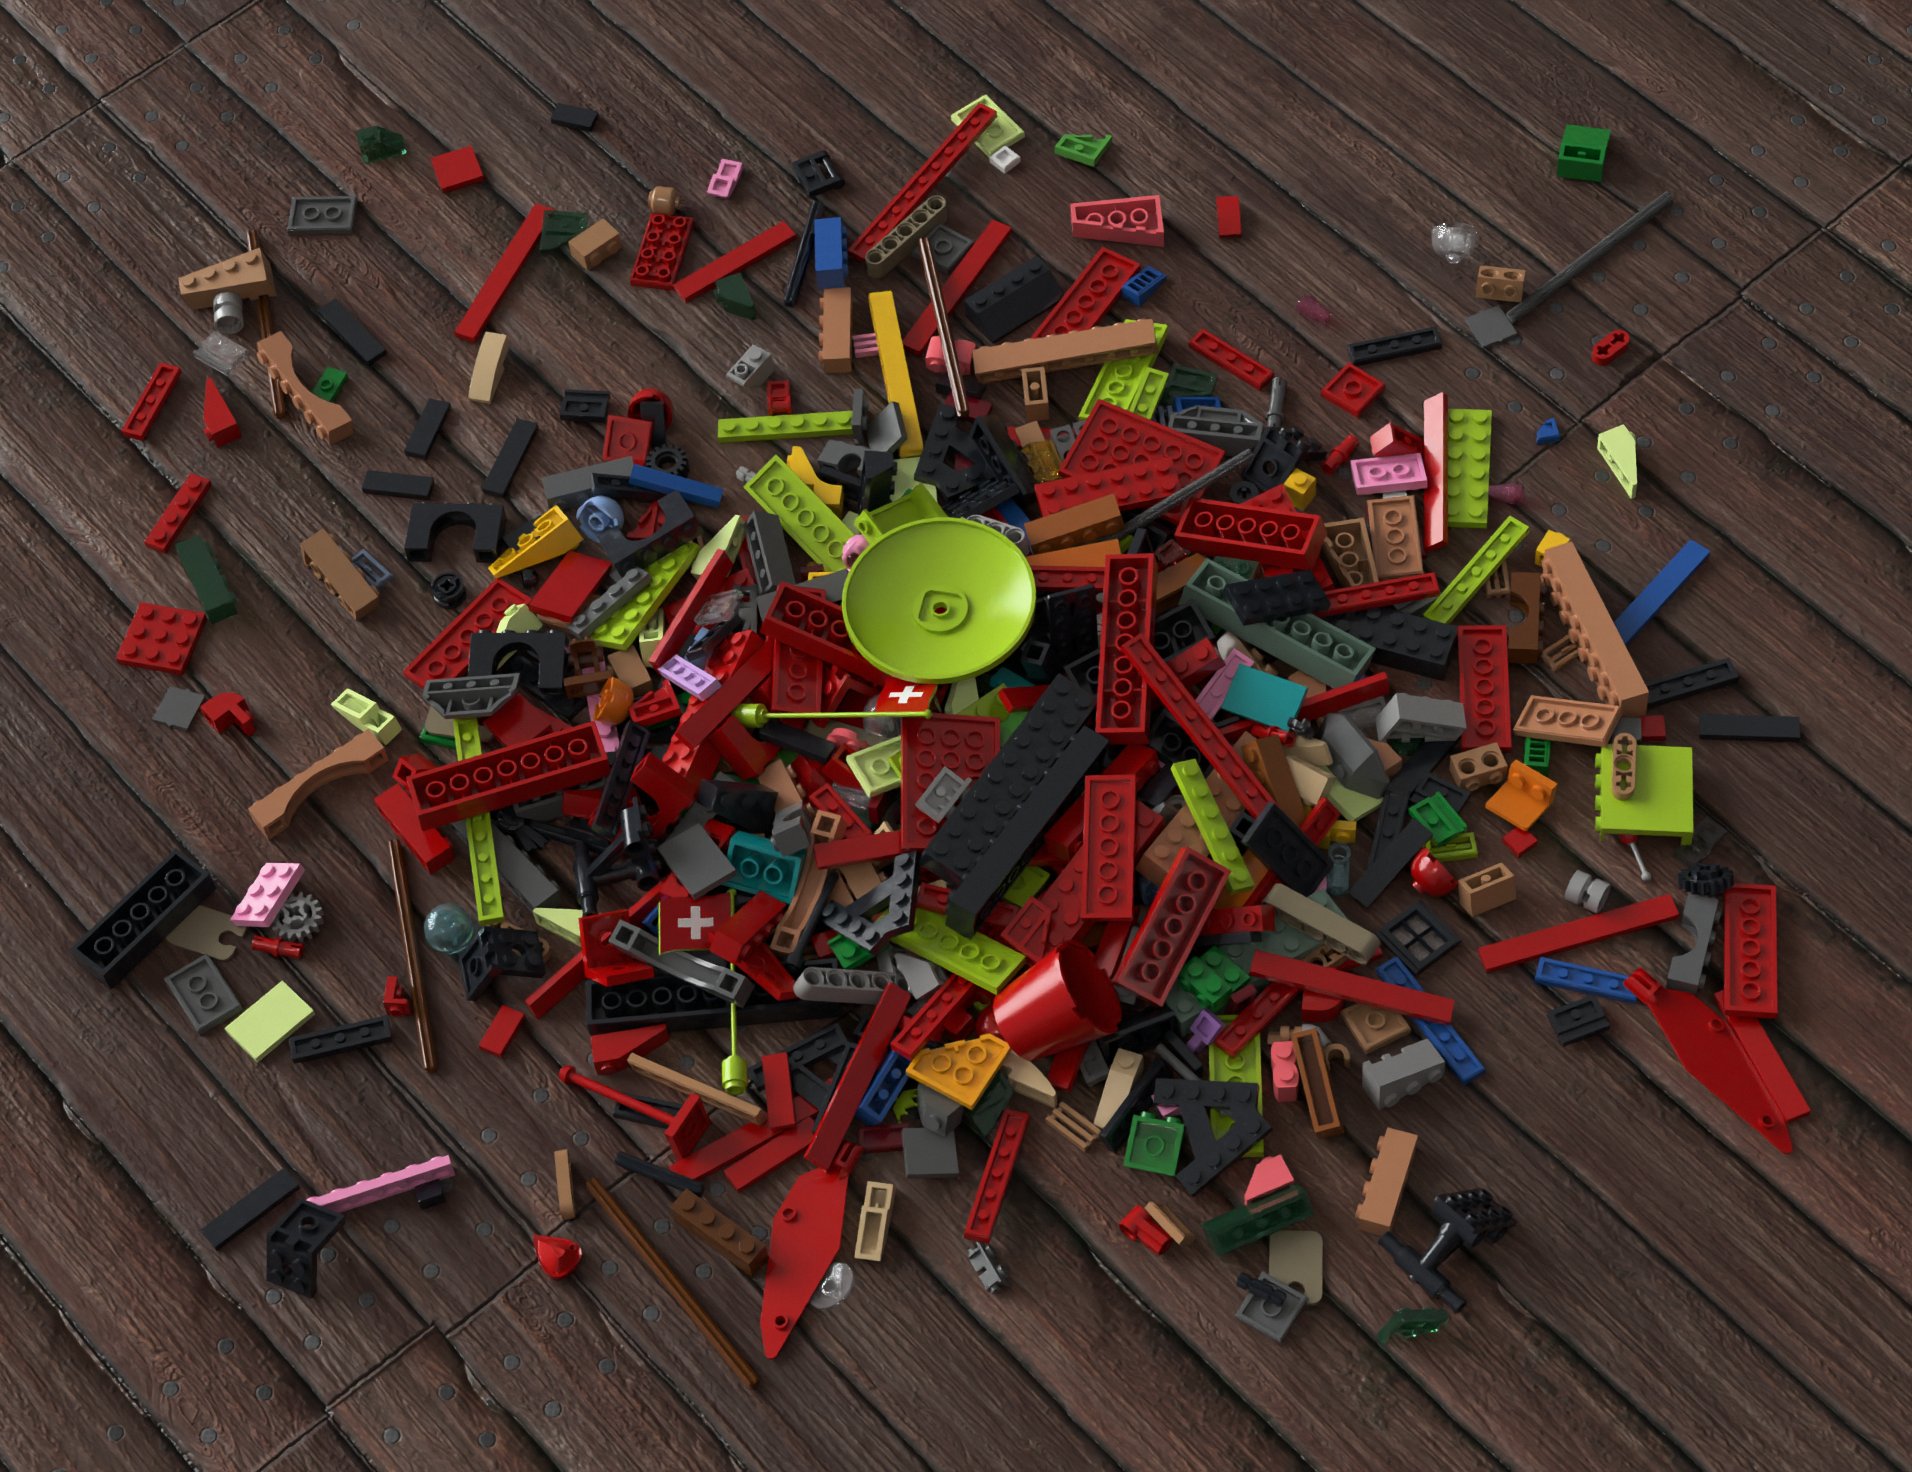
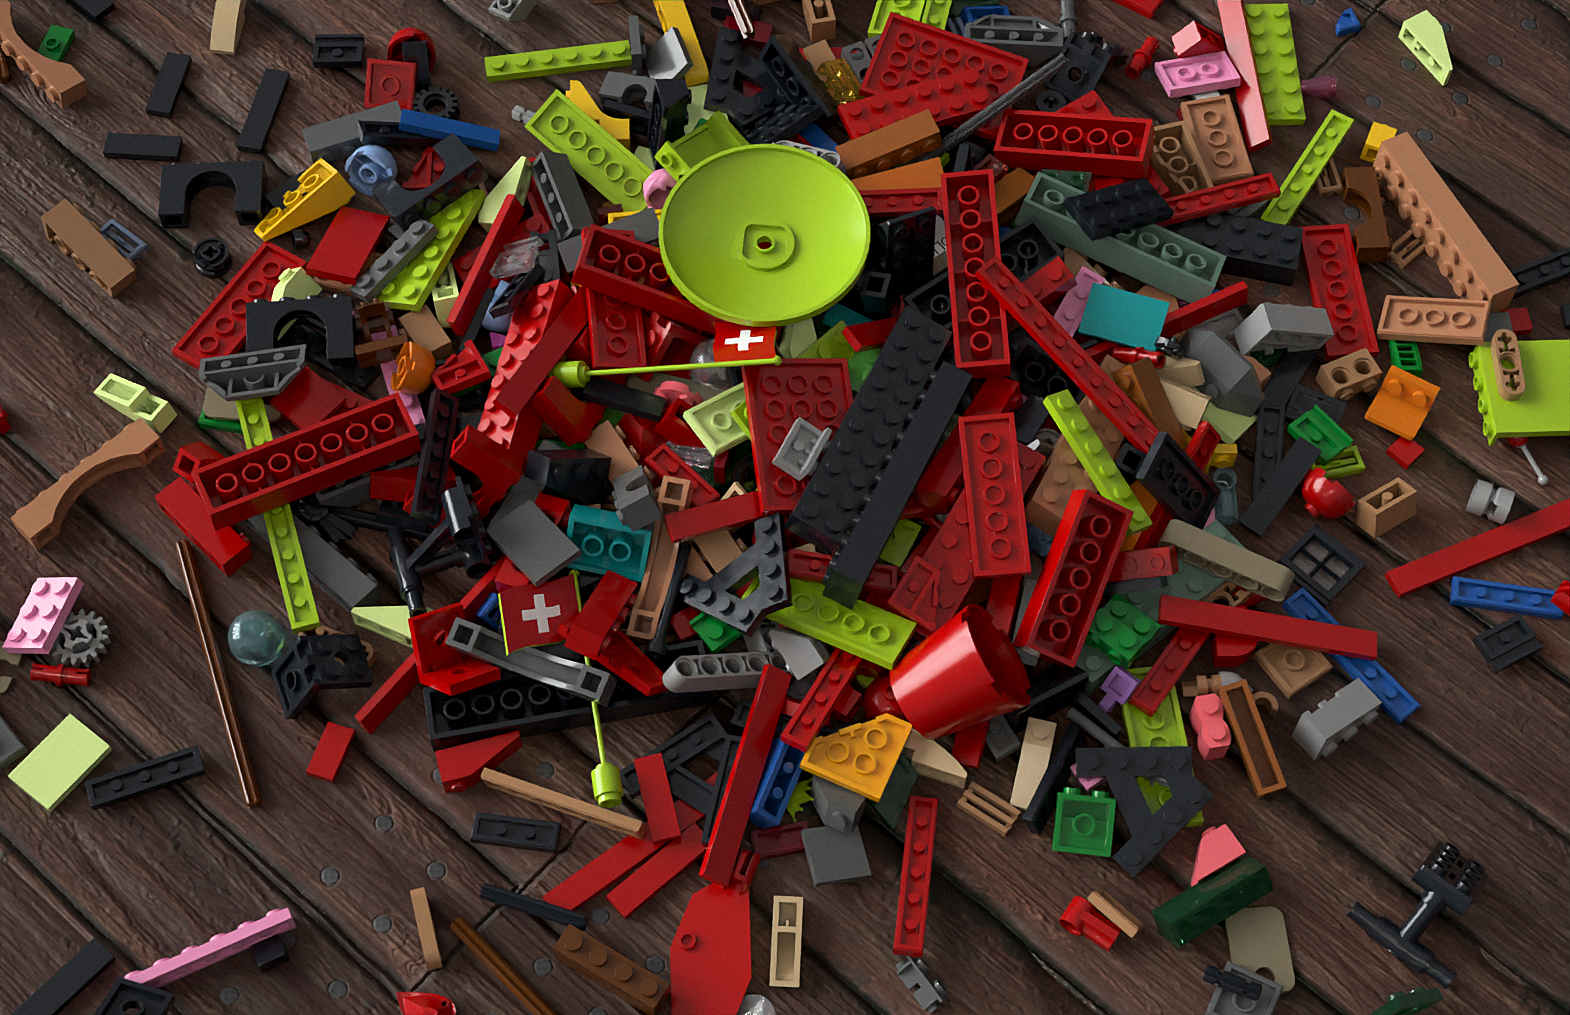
camera: 15 degrees left, 5 degrees up
red bracket [383,976,412,1017] -> none
red tile [559,1065,711,1161] -> none
lavender plate [658,655,721,701] -> none
red tile [767,380,790,399] -> none
red bush [767,395,792,416] -> none
dark red tile [1225,983,1257,1015] -> none
yellow brick [1283,468,1316,511] -> none
nougat brick [1355,1127,1418,1236] -> none
blue tile [1614,539,1710,646] -> none

